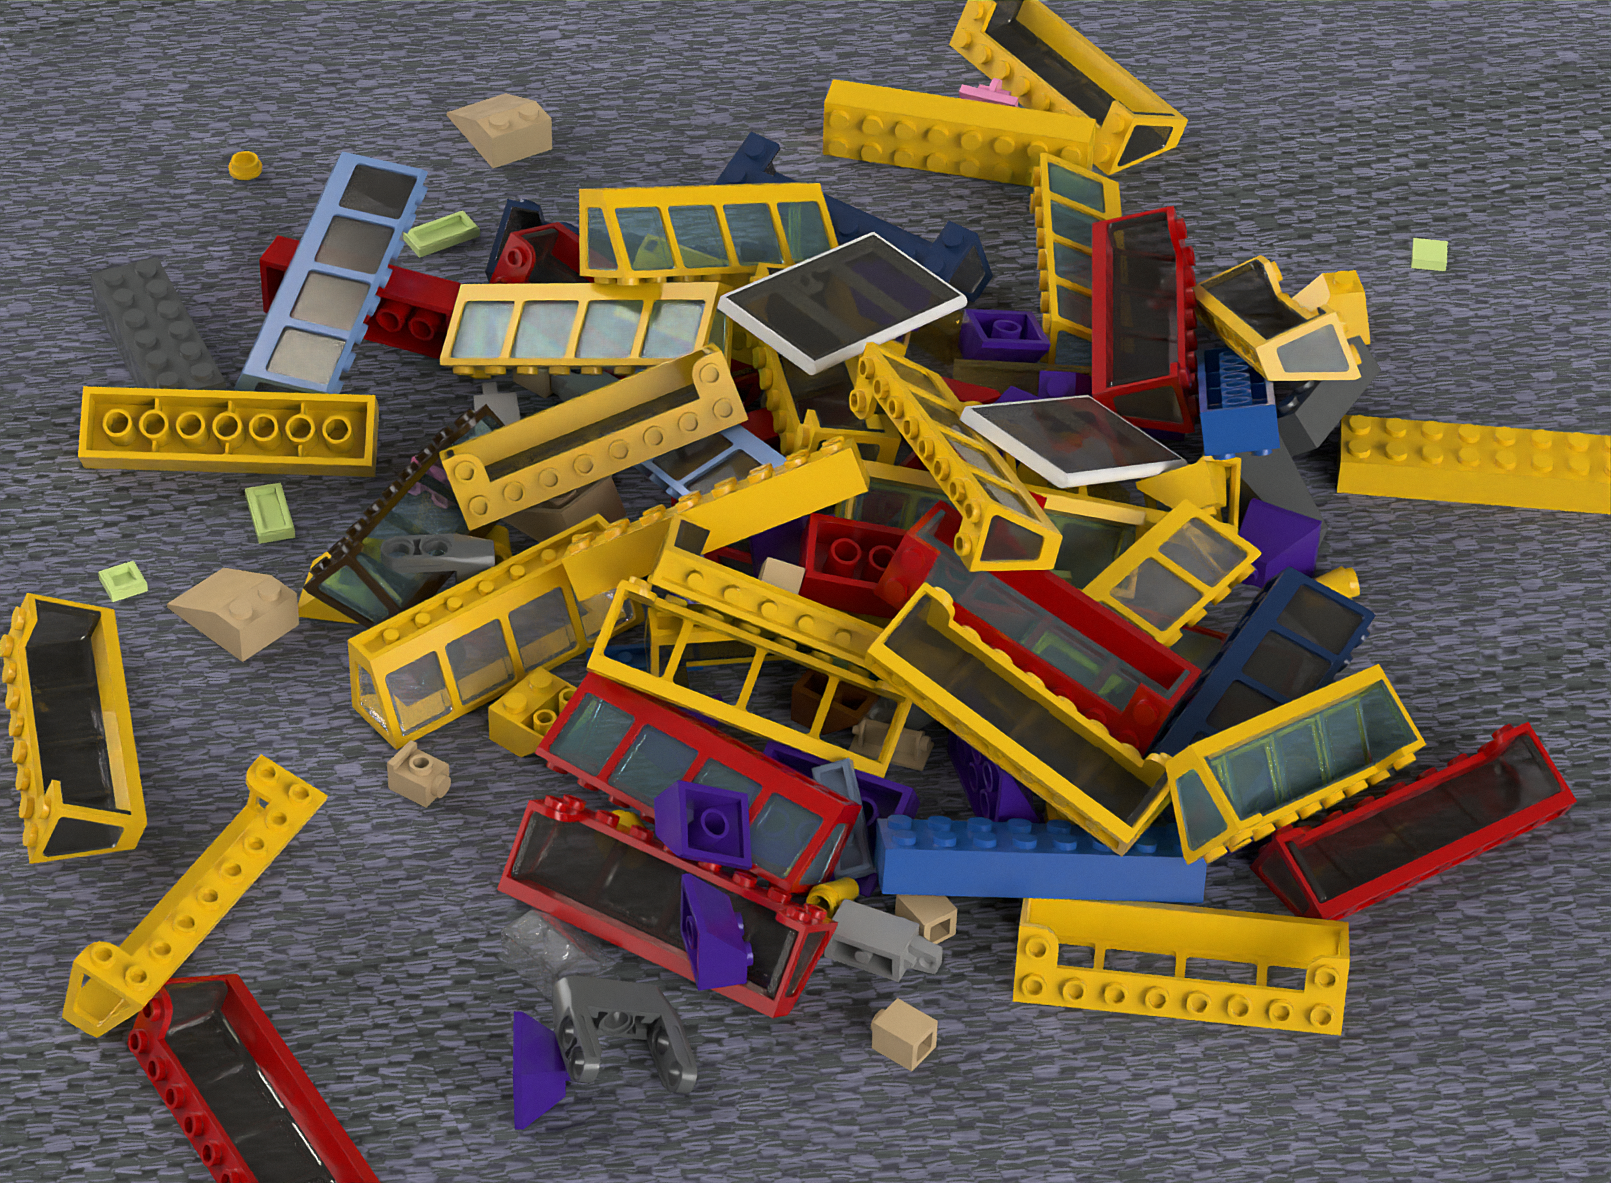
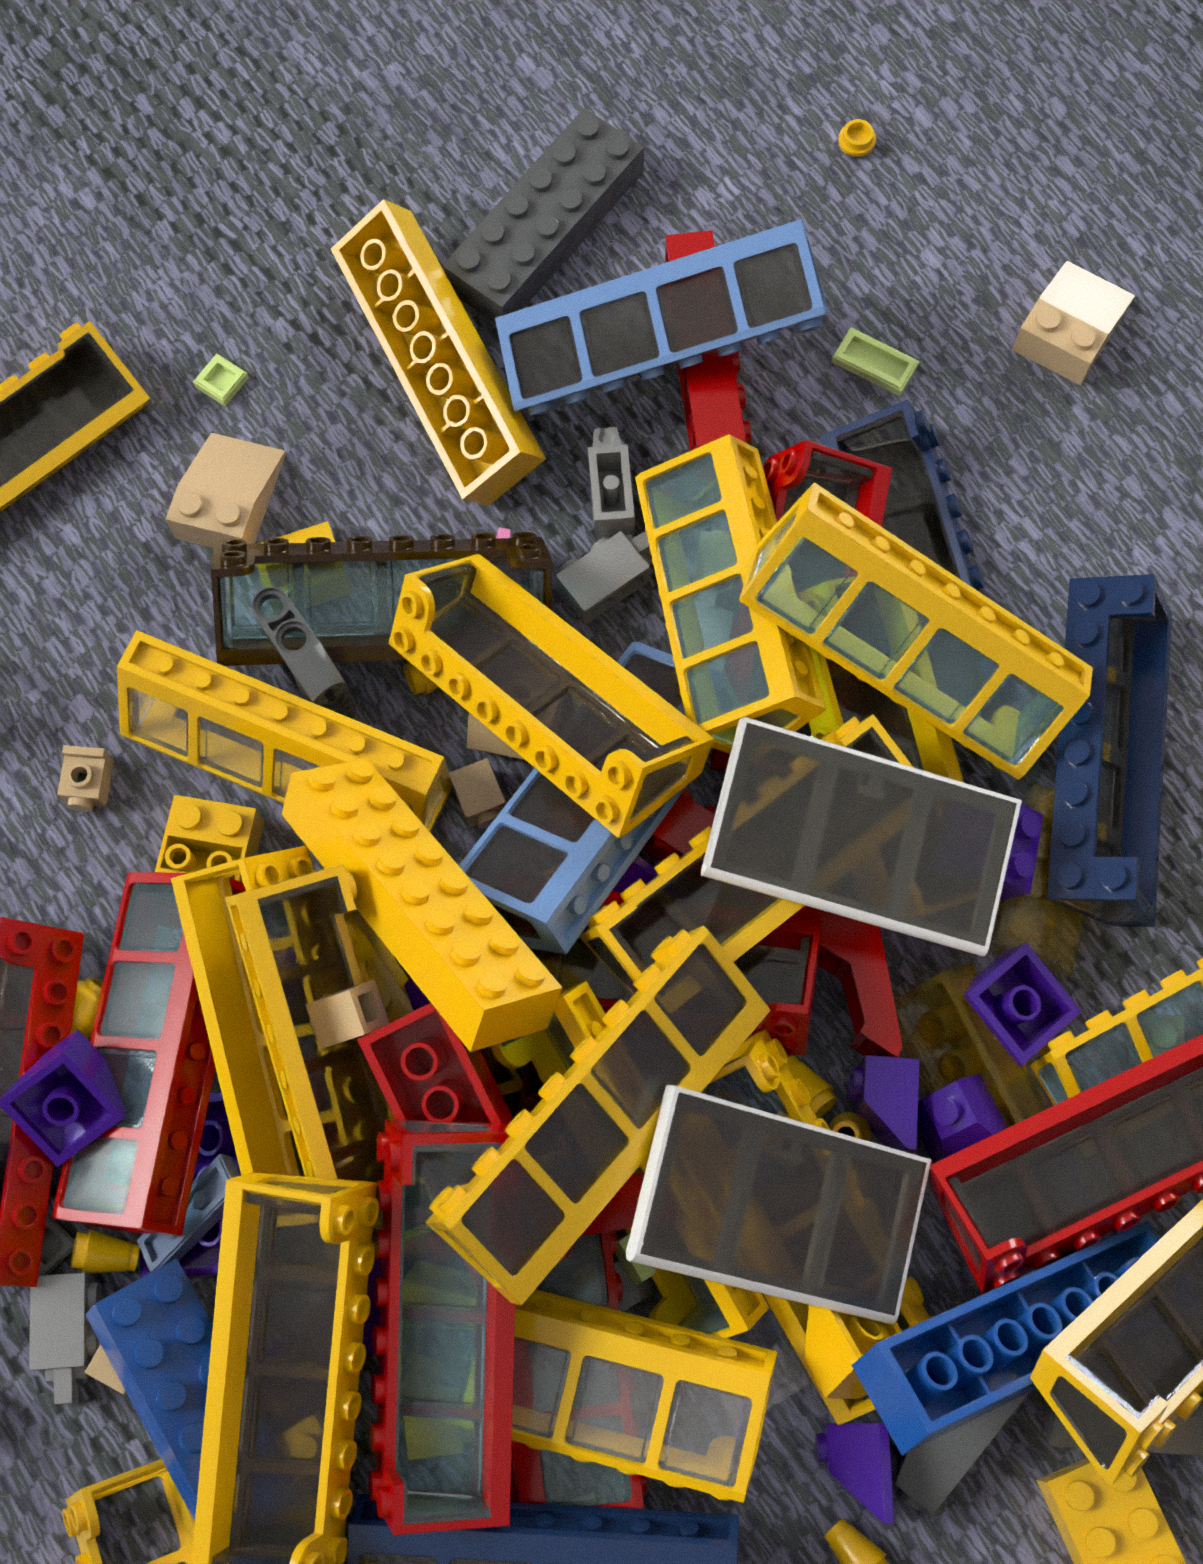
camera: 65 degrees right, 30 degrees up
yellowish green tile [245,483,295,544] -> none
none -> light grey hinge [588,427,635,541]

